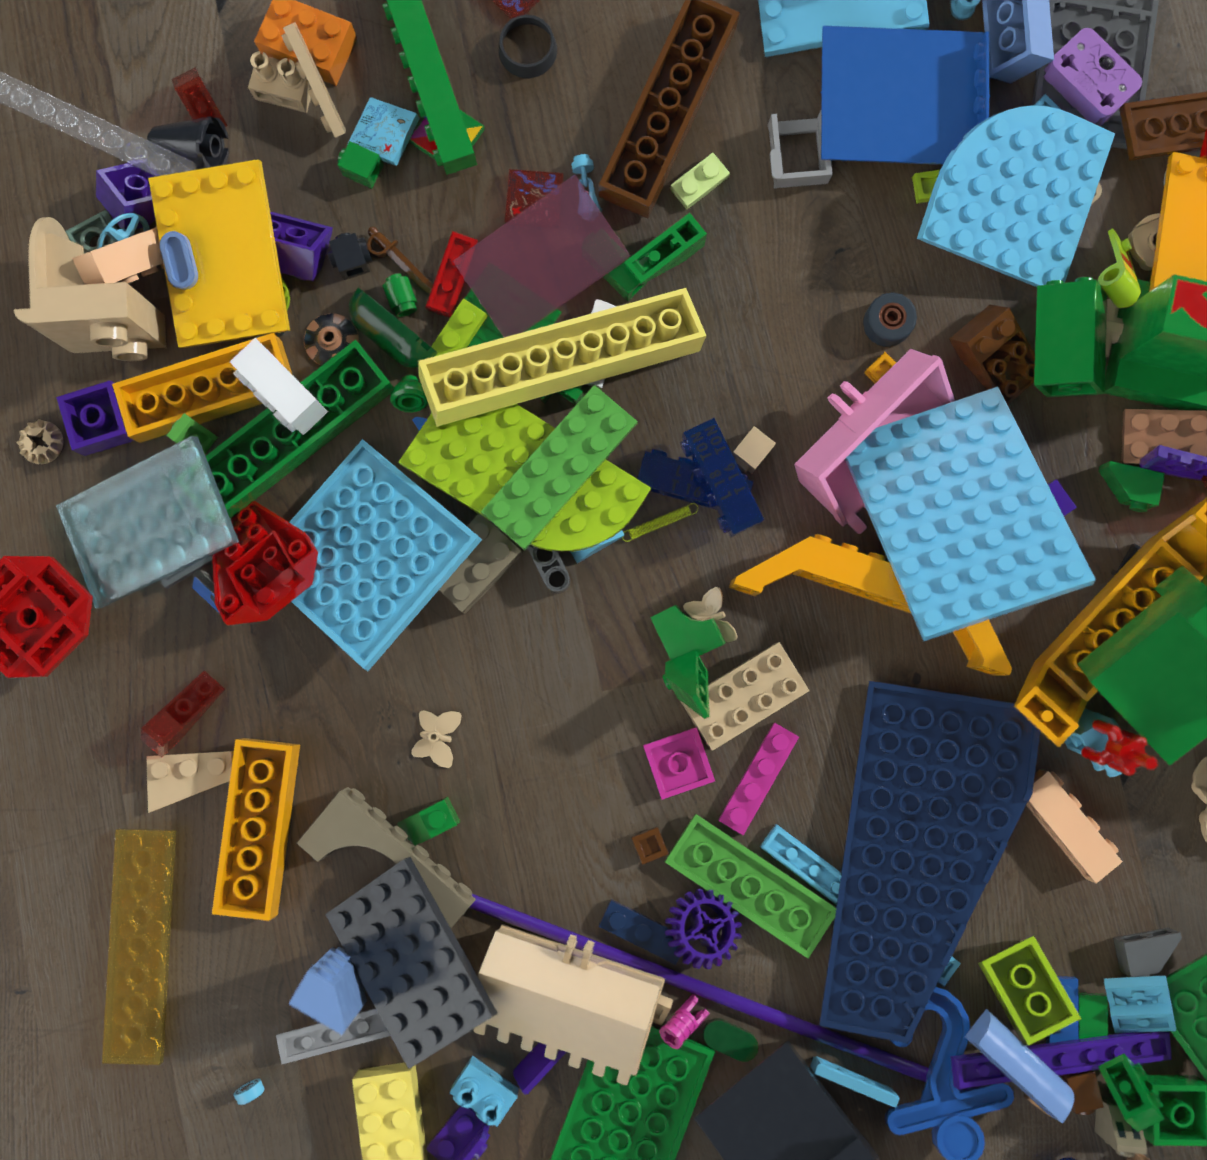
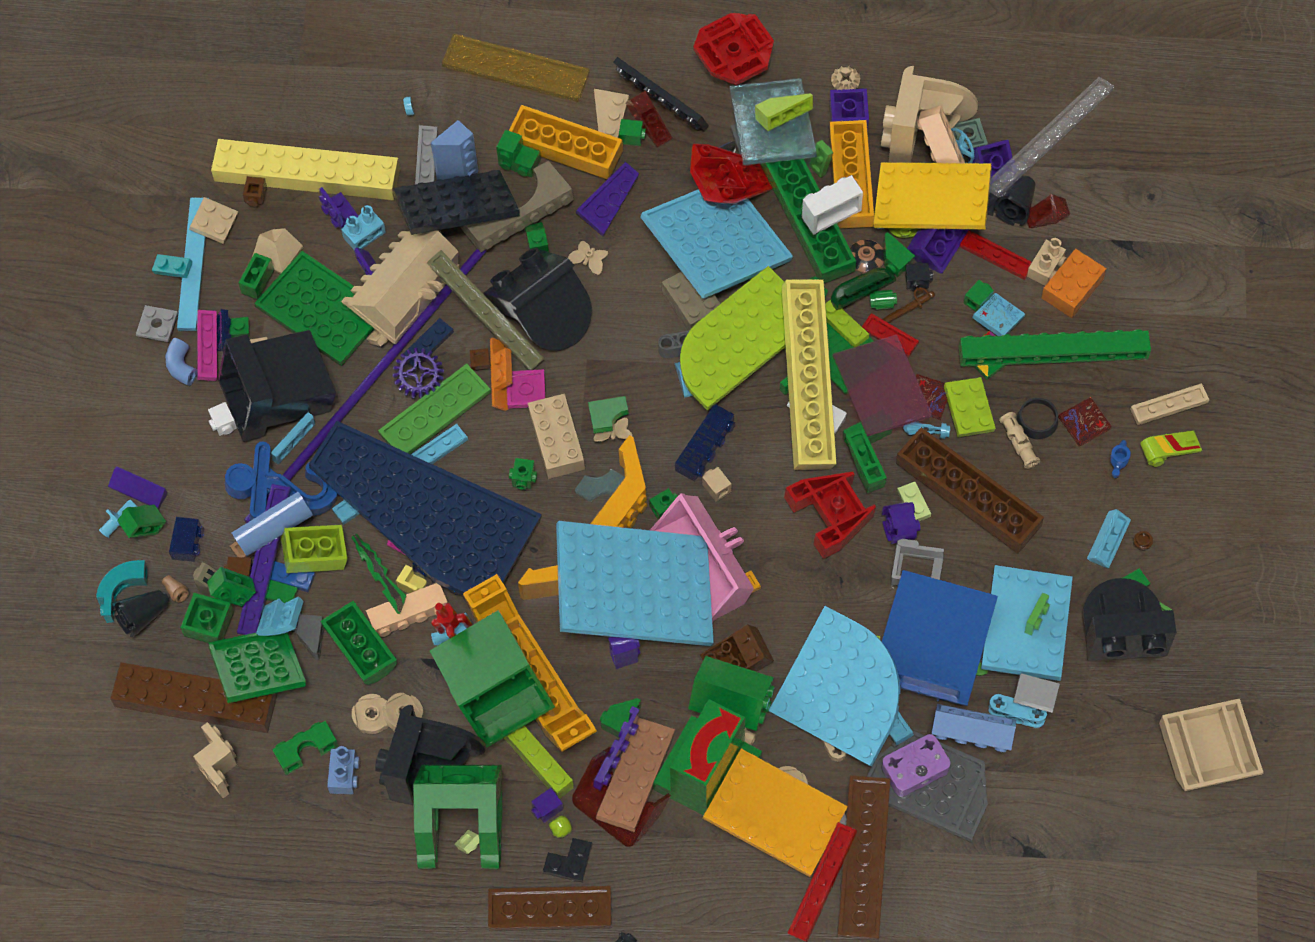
camera: 110 degrees right, 20 degrees down
medium blue tile [160,231,198,290] -> none
tan plate [282,22,346,137] -> none
bright green plate [481,385,638,550] -> none
neon yellow piece [622,503,698,542] -> none
dark pink hinge [660,994,710,1049] -> none
green slope [663,649,710,719] -> none
clear blue brick [680,418,764,538] -> none
dark green tile [703,1018,759,1062] -> none
dark pink plate [718,722,799,835] -> none
black wheel [863,292,917,347] -> none
lime door [1098,228,1141,308] -> none
none -> green brick [320,600,397,685]
none -> green sword [351,534,407,614]
none -> light yellow panel [396,565,427,593]
none -> olive tile [427,250,544,370]
none -> black plate [483,248,592,350]
none -> orange bracket [490,338,512,411]
none -> green brick [496,129,541,178]
none -> green brick [509,458,537,490]
none -> clear light blue tile [575,469,625,502]
none -> dark purple wing [576,162,639,236]
none -> black plate [613,57,709,131]
none -> green brick [619,119,646,146]
none -> green brick [649,488,678,520]
none -> lime slope [755,93,813,131]
none -> red wedge [784,472,876,559]
none -> dark purple brick [882,502,920,544]
none -> green slope [883,232,915,278]
none -> lime plate [944,377,996,437]
none -> red tile [960,230,1032,280]
none -> tan piece [999,412,1040,469]

